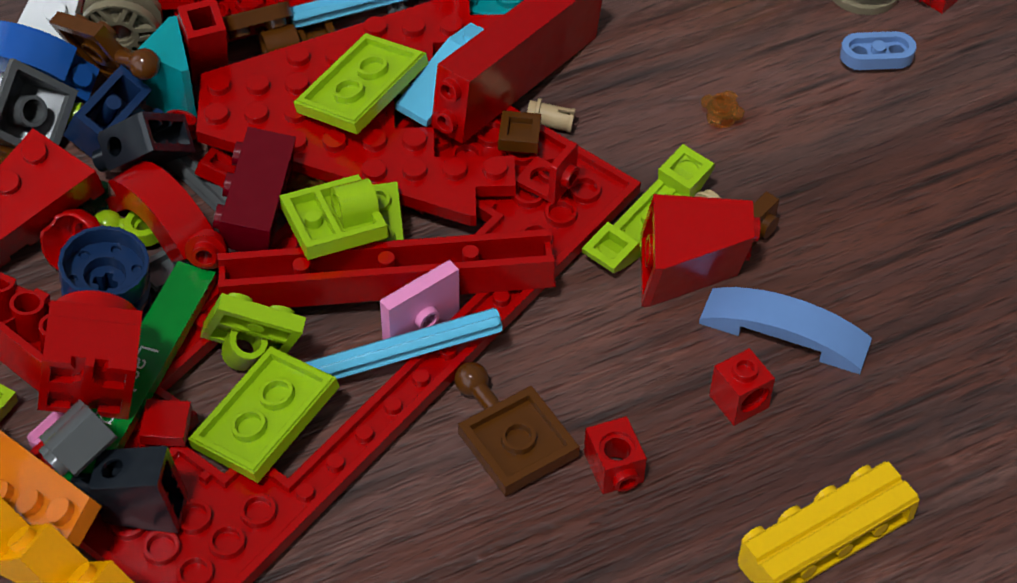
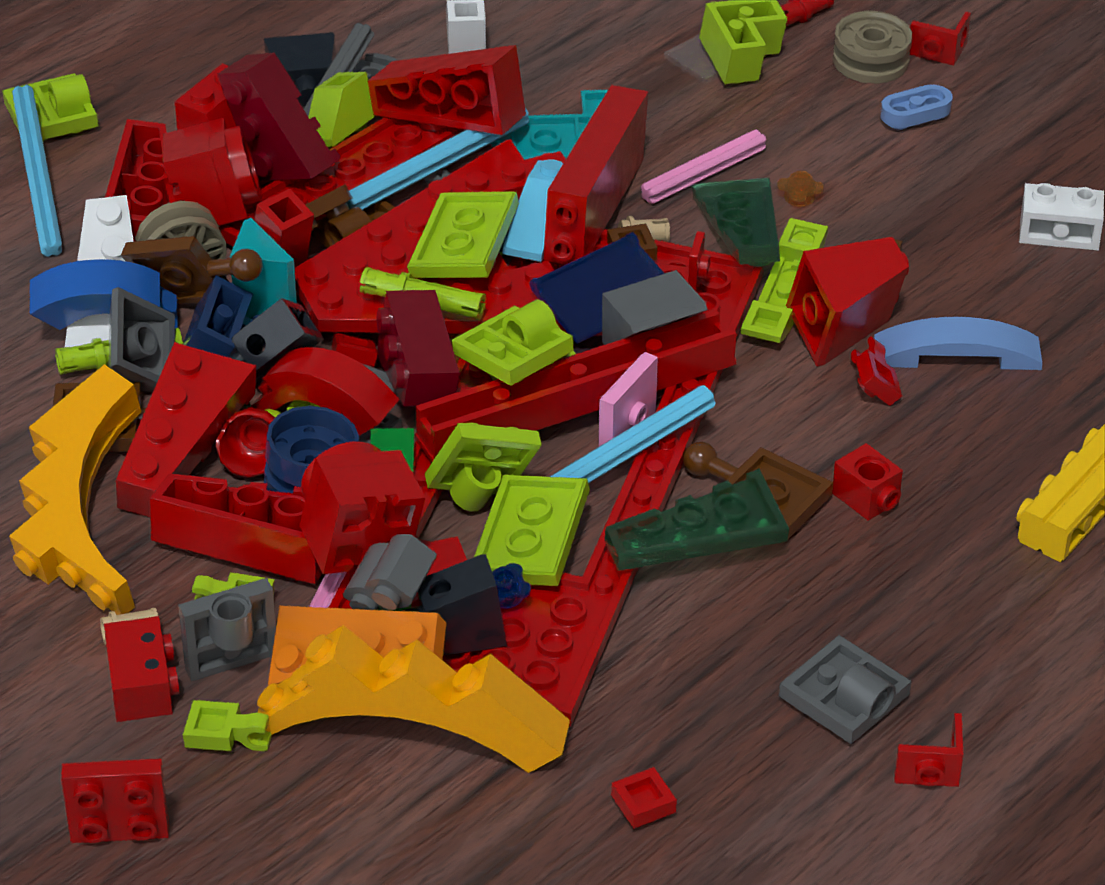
camera: 20 degrees left, 10 degrees down
red plate [185,229,228,269] -> none
red brick [709,348,775,426] -> none
none -> lime pin [360,267,486,320]
none -> clear blue plate [492,563,531,608]
none -> clear blue piece [529,232,665,343]
none -> dark grey slope [602,270,708,345]
none -> clear green wing [604,468,789,571]
none -> bright pink axle [641,130,766,204]
none -> clear green wing [692,177,780,267]
none -> red plate [851,336,902,406]
none -> white brick [1019,183,1104,250]

